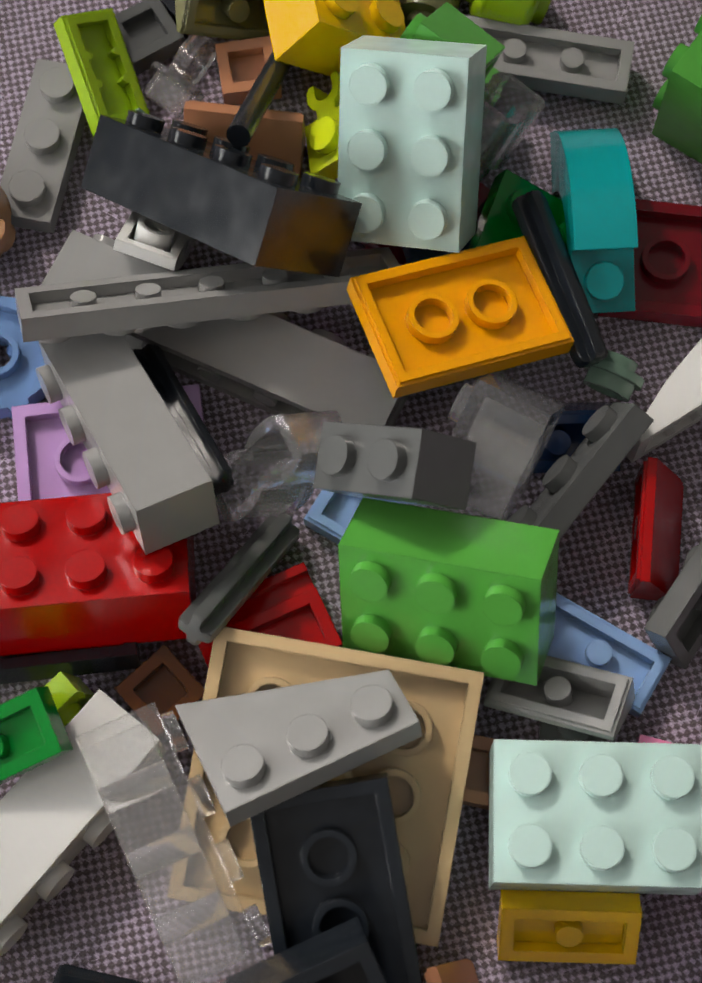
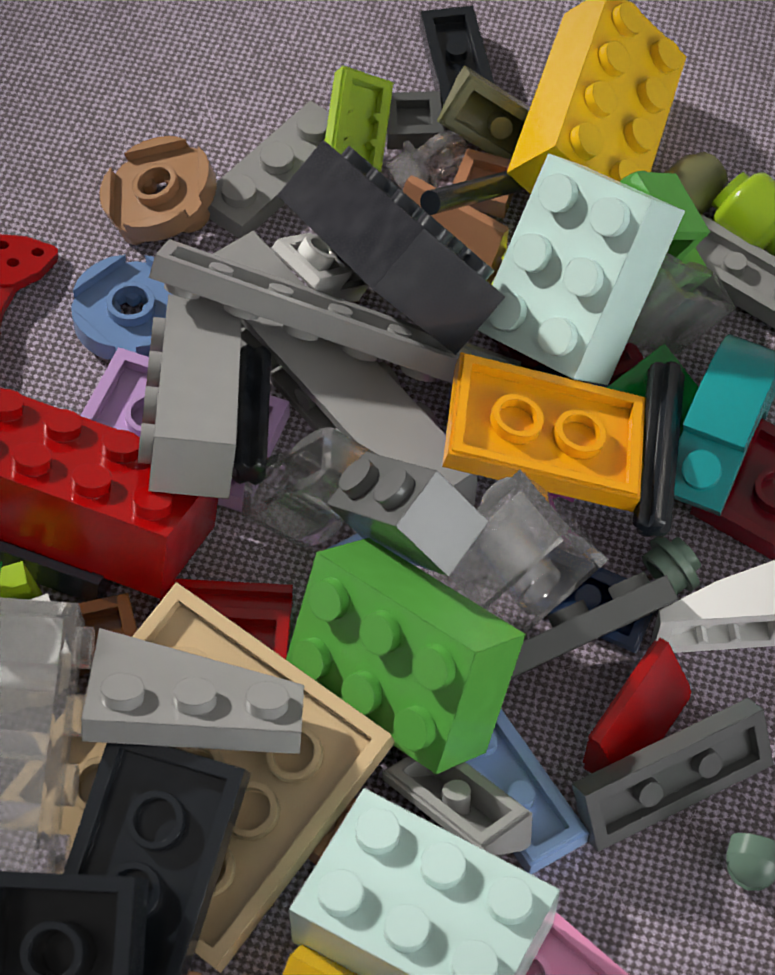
camera: 25 degrees right, 15 degrees down
dark grey axle [178,513,300,646] -> none

